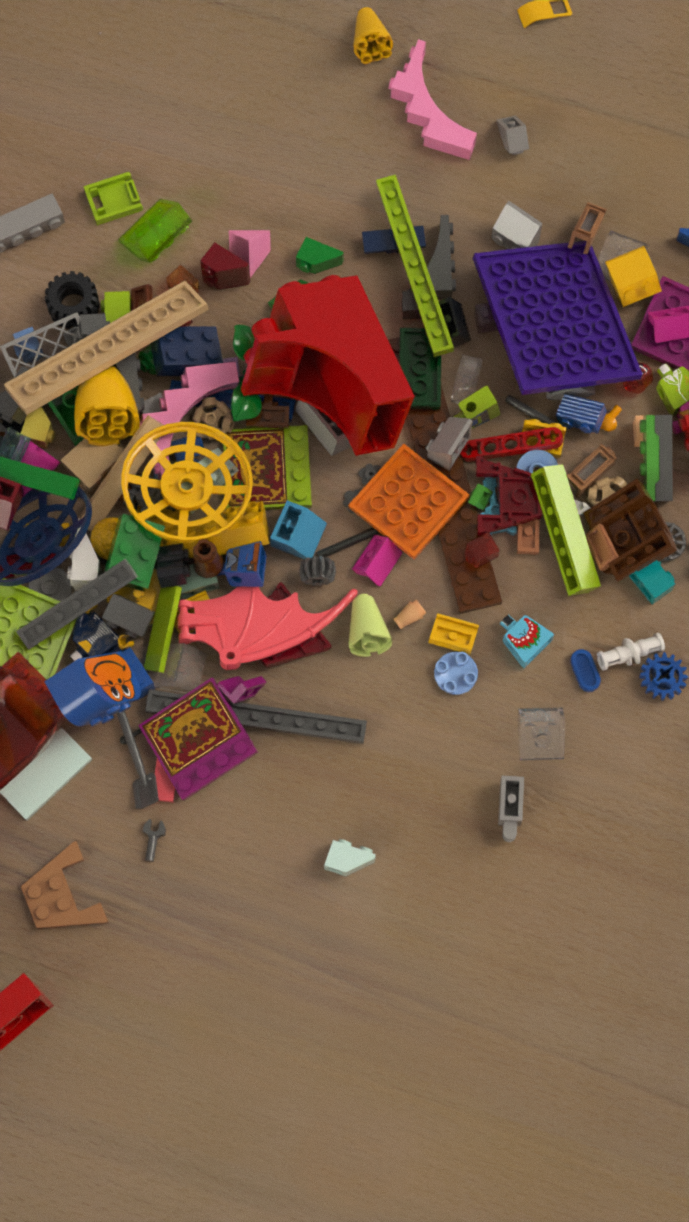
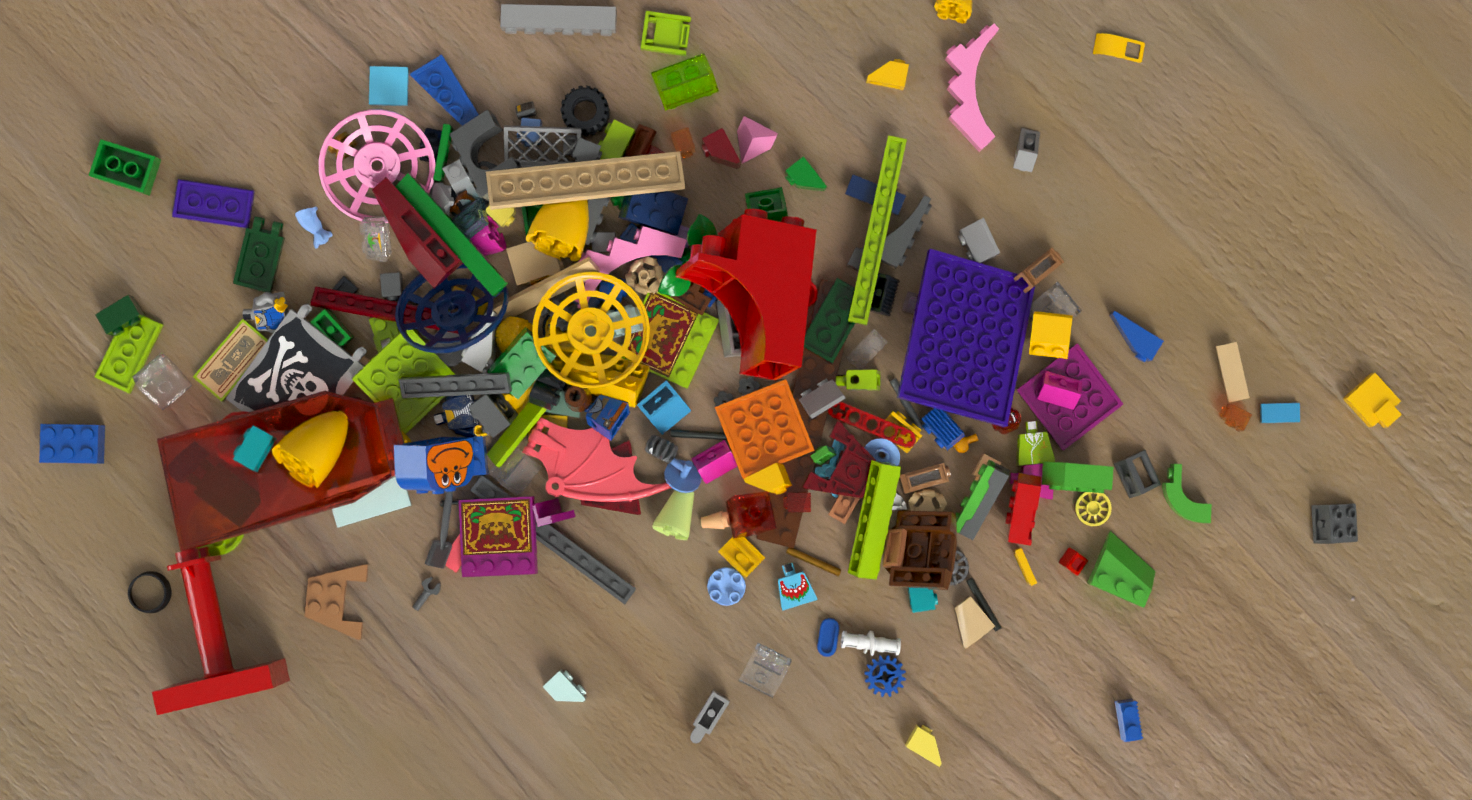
camera: 30 degrees right, 15 degrees up
none -> dark grey slope [515,101,537,120]
none -> medium blue shield [664,458,701,493]
none -> clear red slope [725,491,777,539]
none -> yellow slope [744,463,792,495]
none -> pearl gold bar [786,547,841,577]
none -> yellow slope [866,59,909,90]

